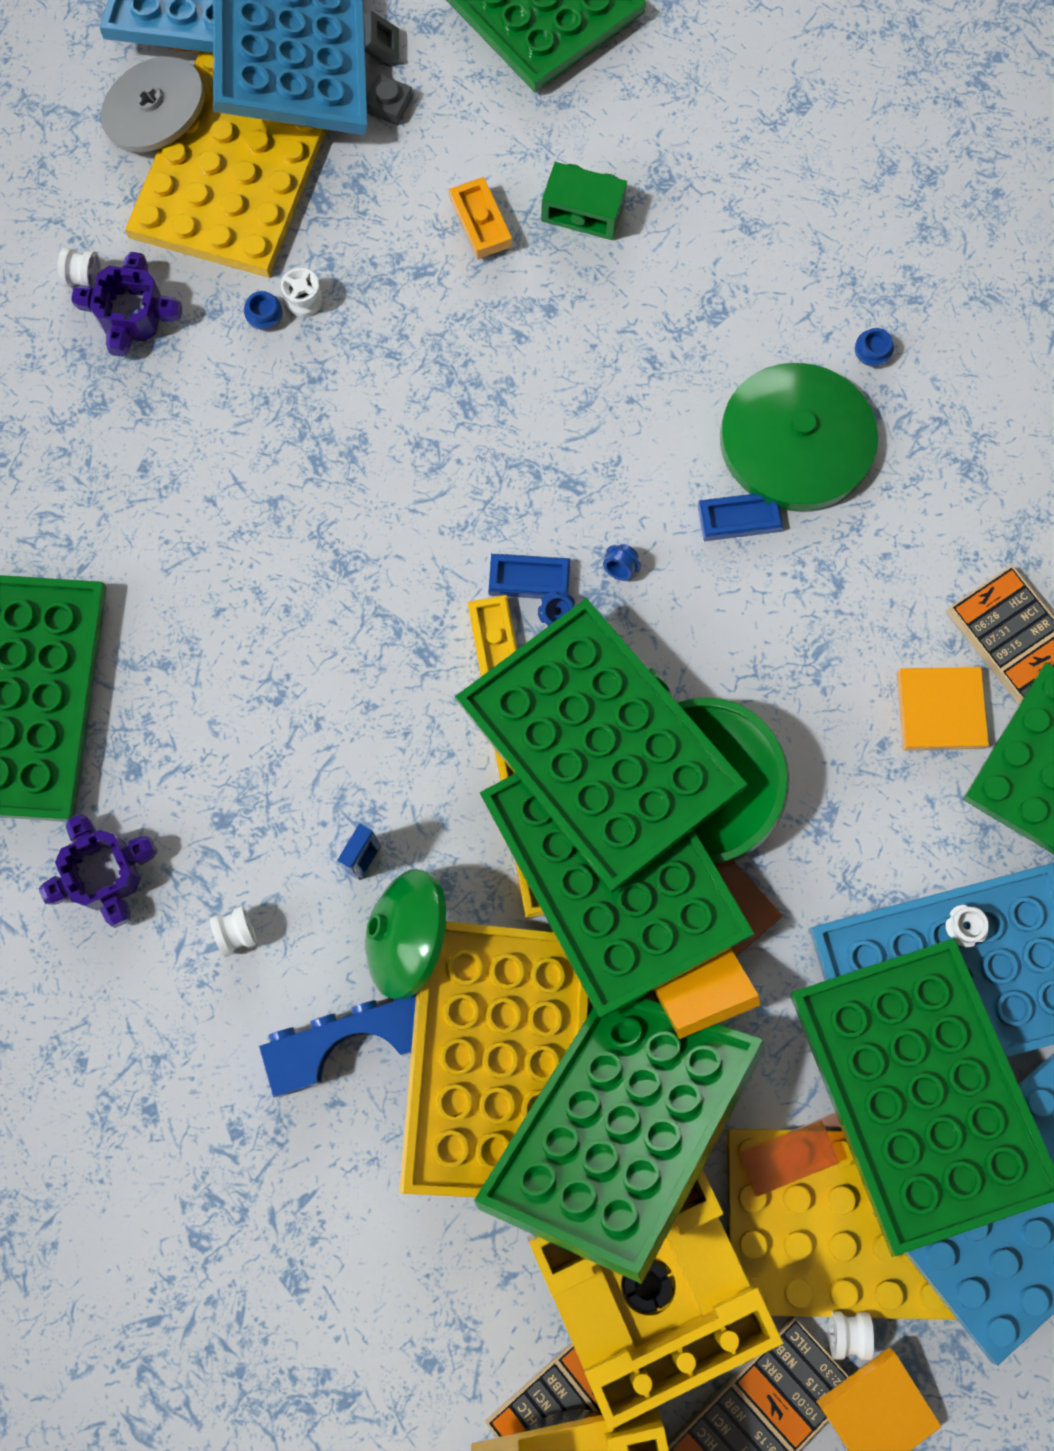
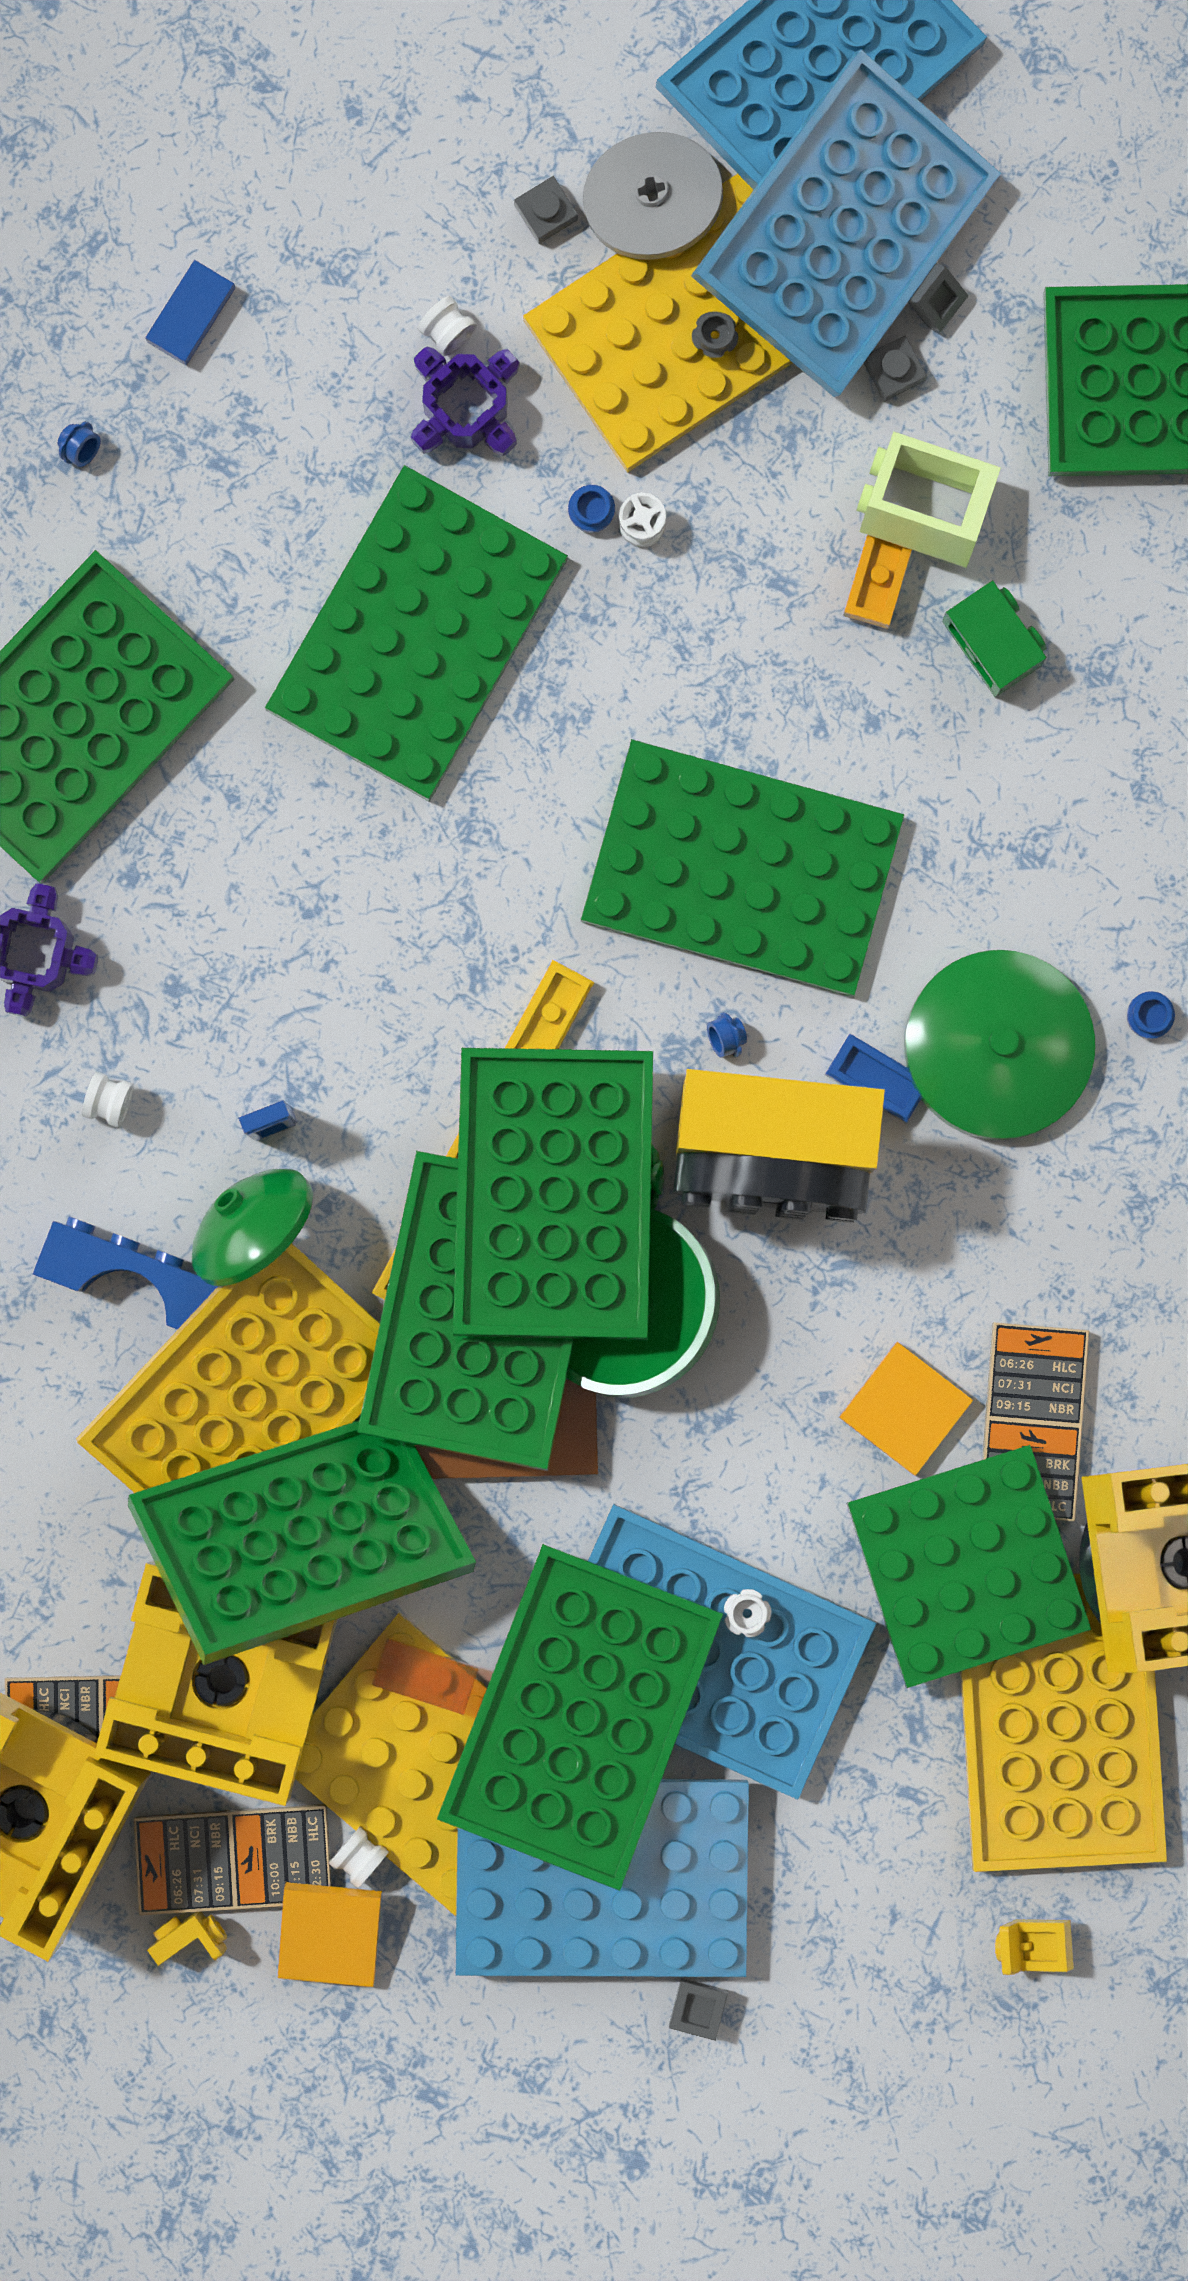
camera: 45 degrees right, 10 degrees up
blue tile [488,553,570,599] -> none
blue plate [538,591,575,626] -> none
light orange tile [654,949,761,1039] -> none
none -> green plate [265,465,568,802]
none -> dark grey plate [514,175,578,244]
none -> green plate [581,739,905,997]
none -> yellow piece [673,1069,885,1223]
none -> dark grey plate [692,312,738,358]
none -> yellowish green window [856,431,1001,568]

